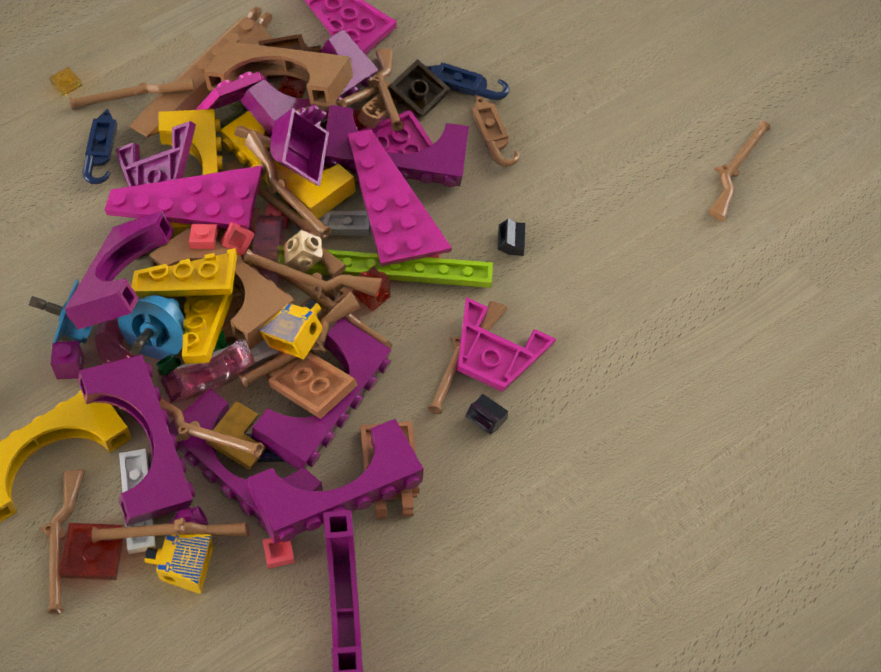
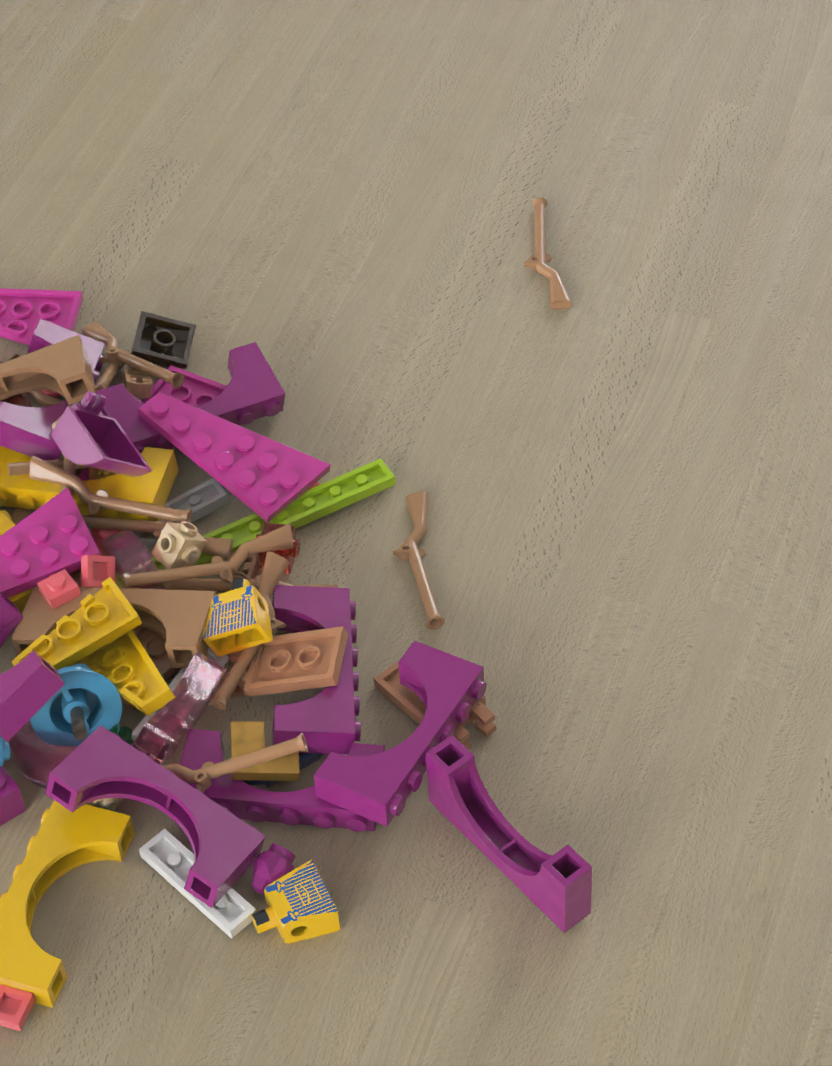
camera: 30 degrees left, 10 degrees down
medium nougat piece [39,469,85,614] -> none
clear red plate [59,523,124,580] -> none
medium nougat piece [92,517,250,543] -> none
coral plate [262,538,295,569] -> none
dark blue plate [426,62,510,100] -> none
dark pink wing [457,297,556,392] -> none
black piece [465,394,508,434] -> none
medium nougat plate [472,96,520,167] -> none
black piece [497,219,525,256] -> none

